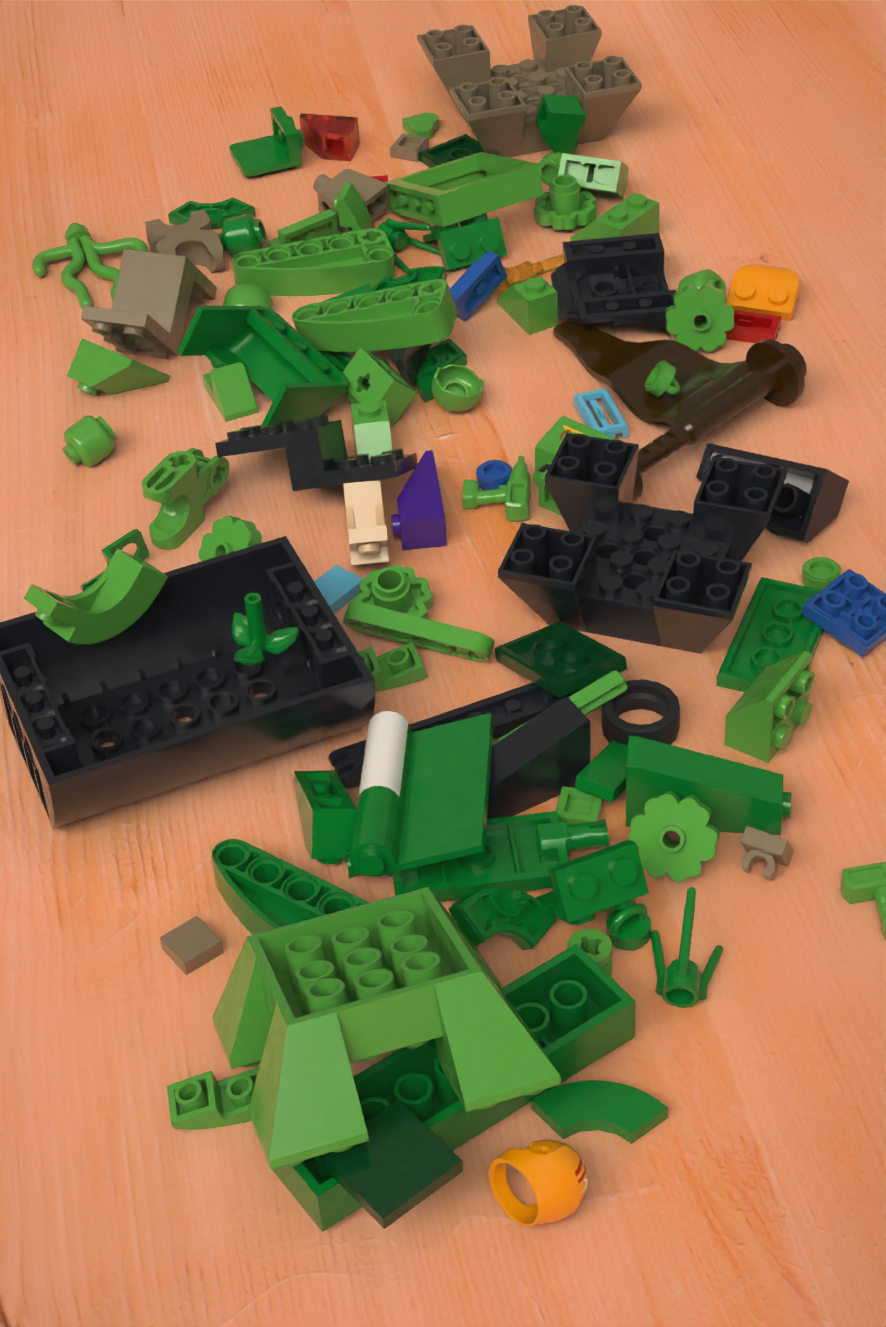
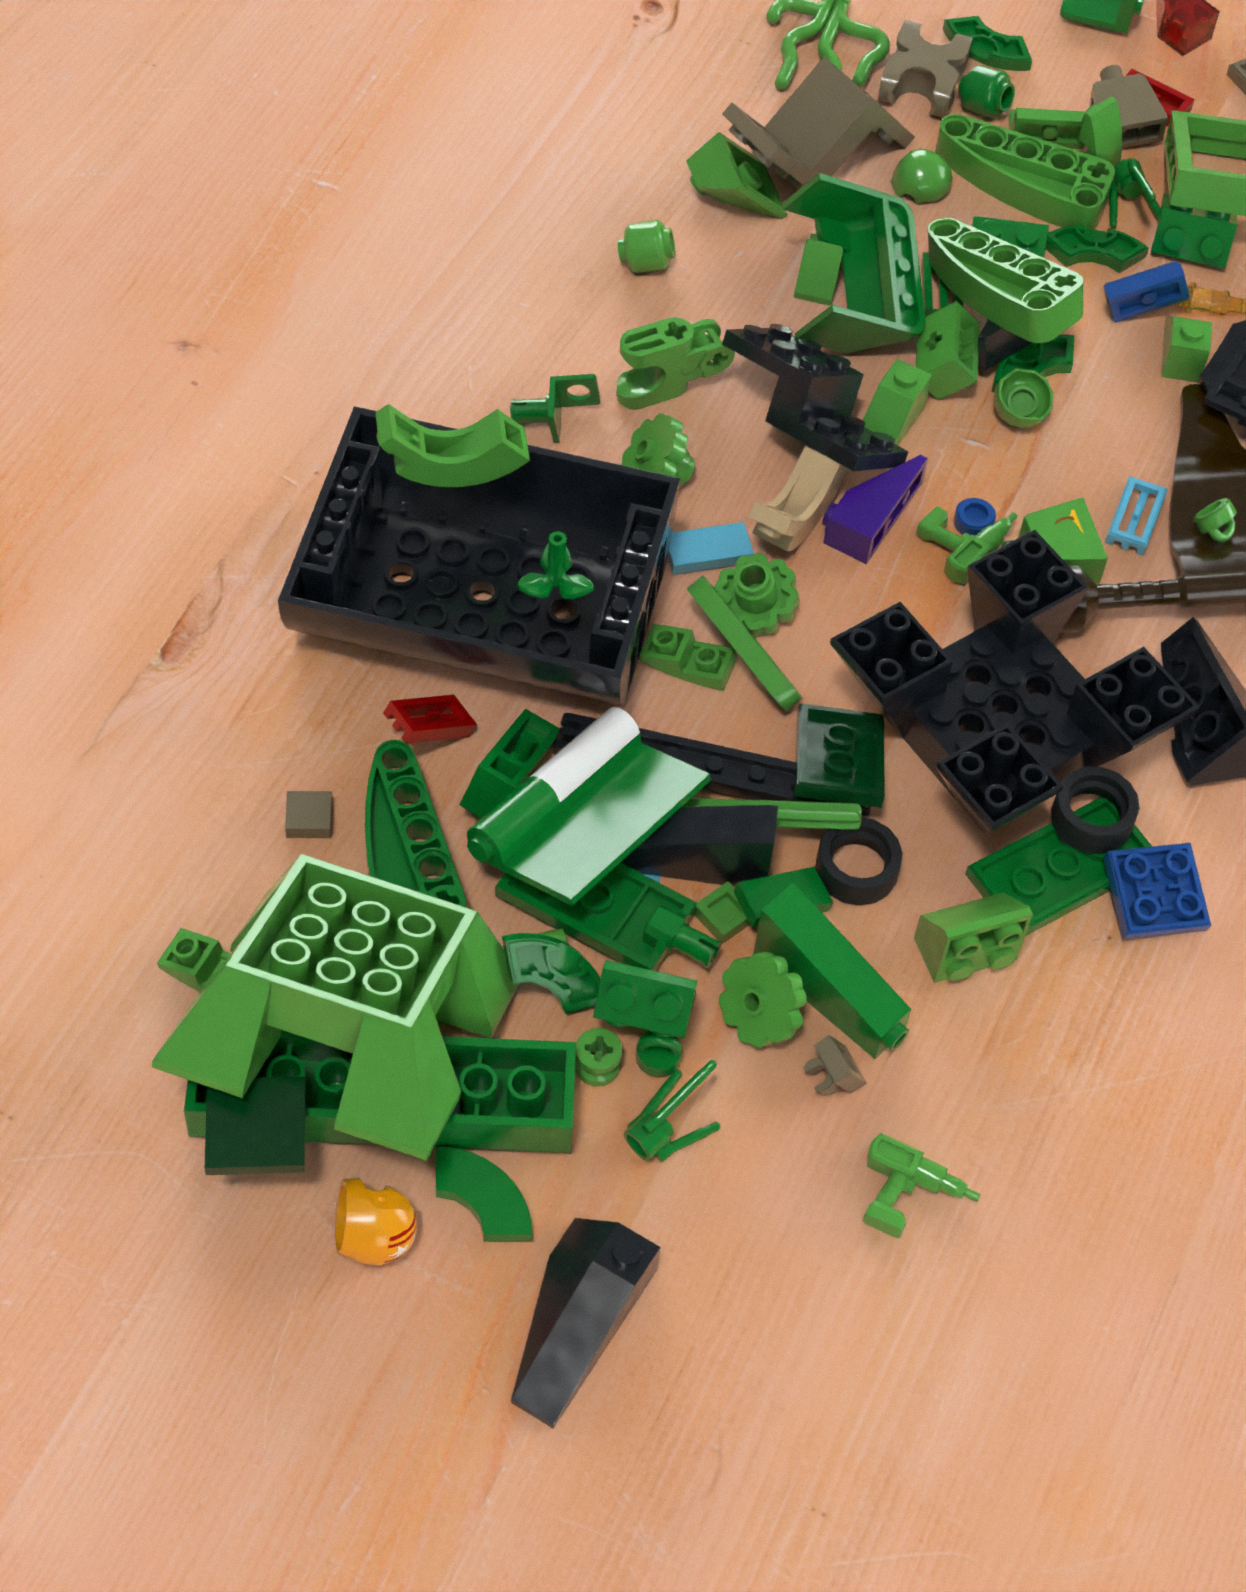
camera: 30 degrees right, 15 degrees up
bright green tile [801,557,841,590] -> none
none -> red tile [383,694,477,744]
none -> black wedge [511,1218,661,1429]
none -> black tyre [1051,767,1140,853]

